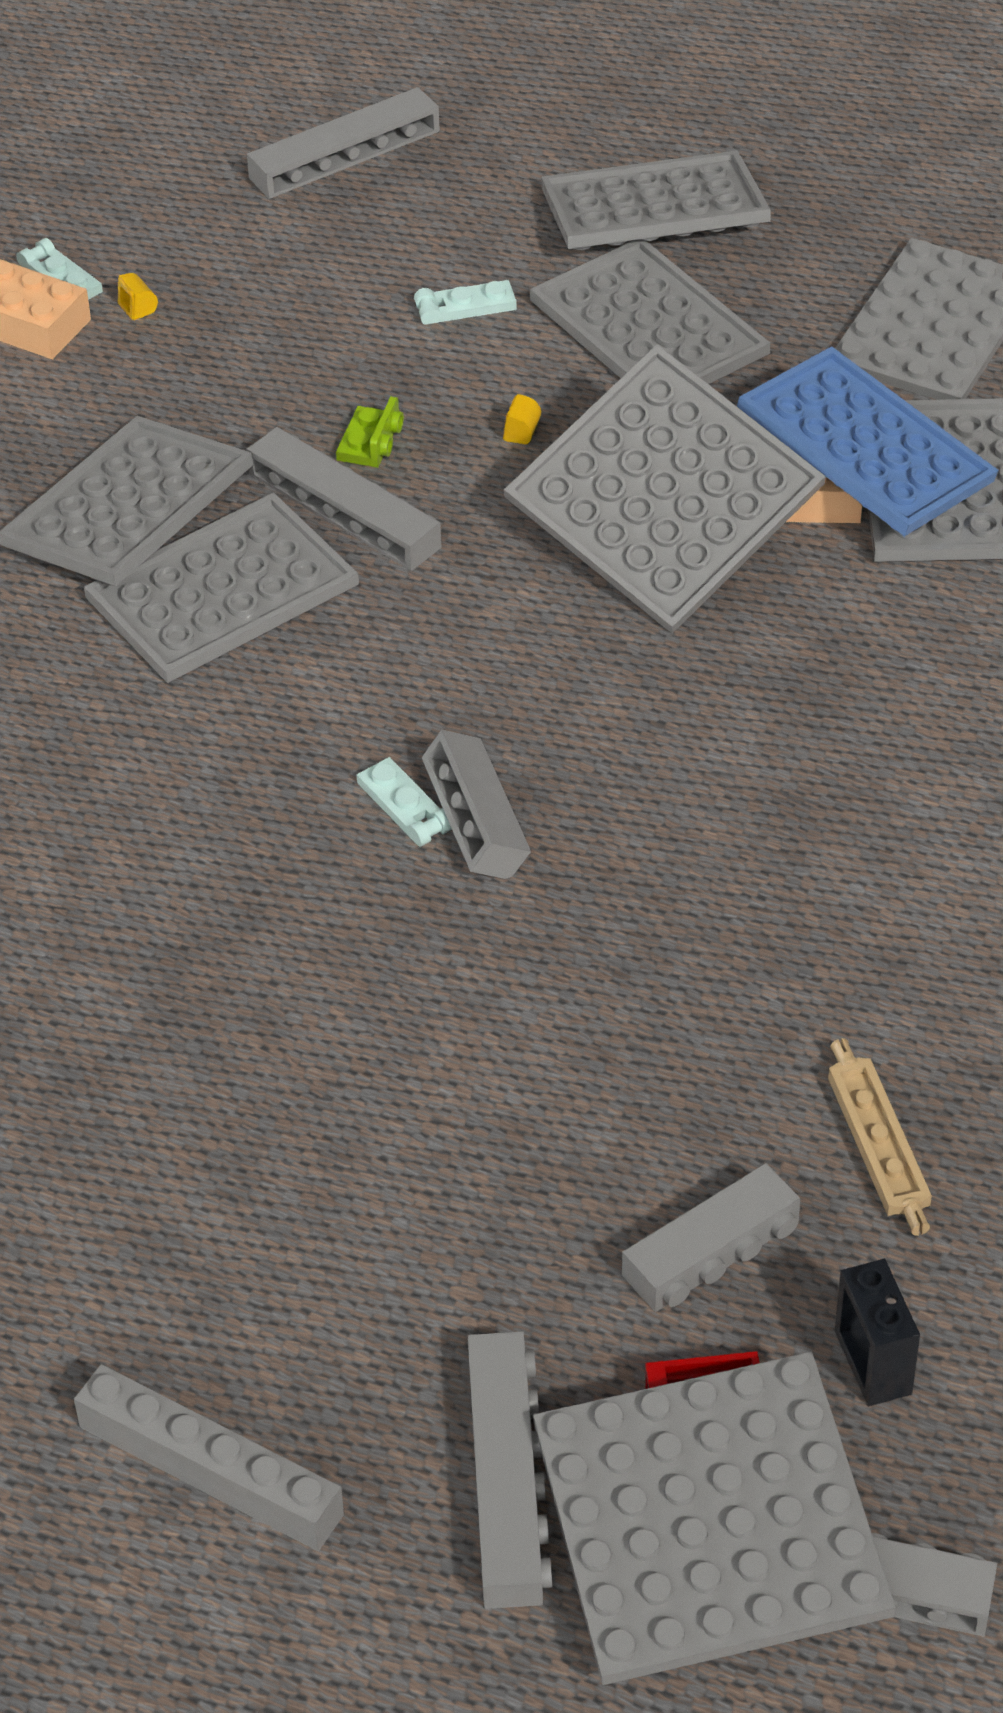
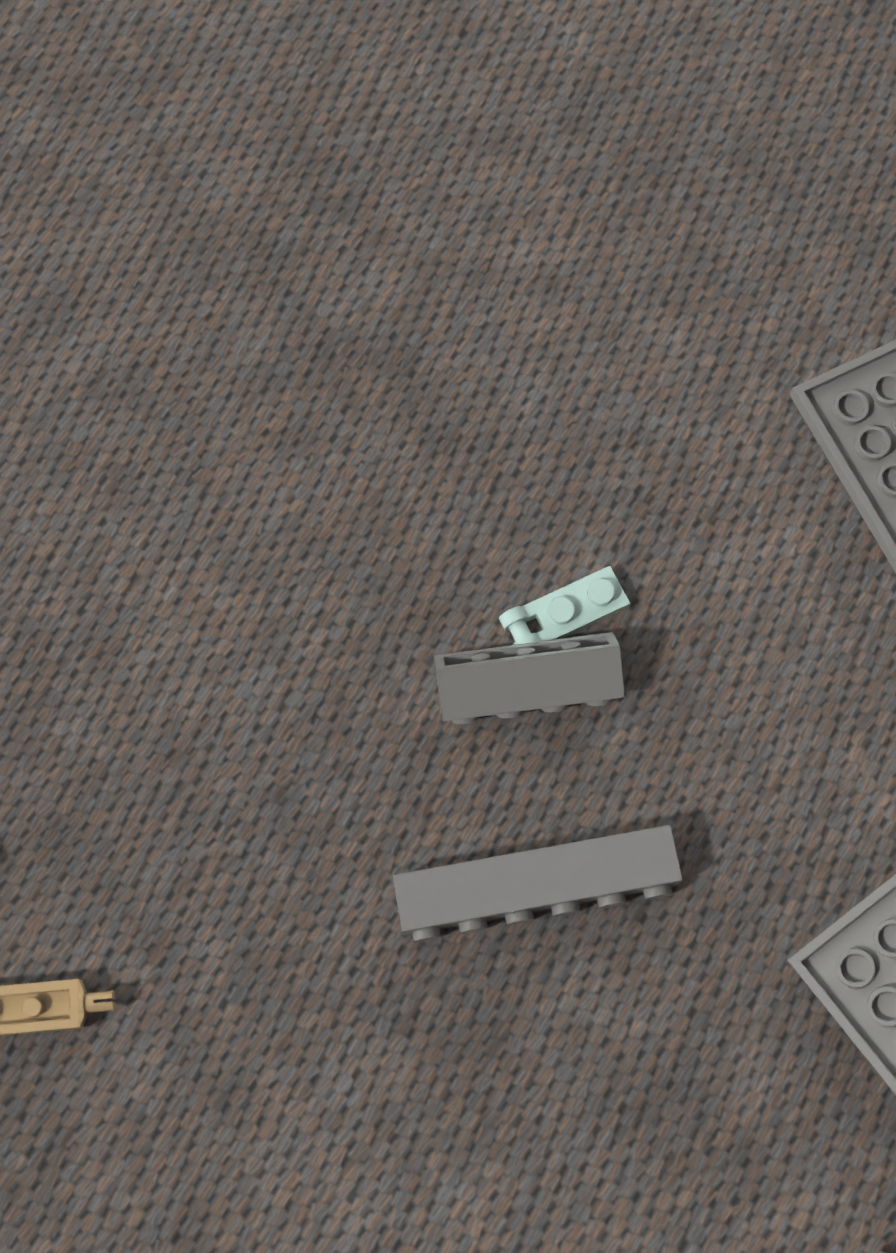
camera: 100 degrees right, 25 degrees up
none -> light grey brick [392,825,682,942]

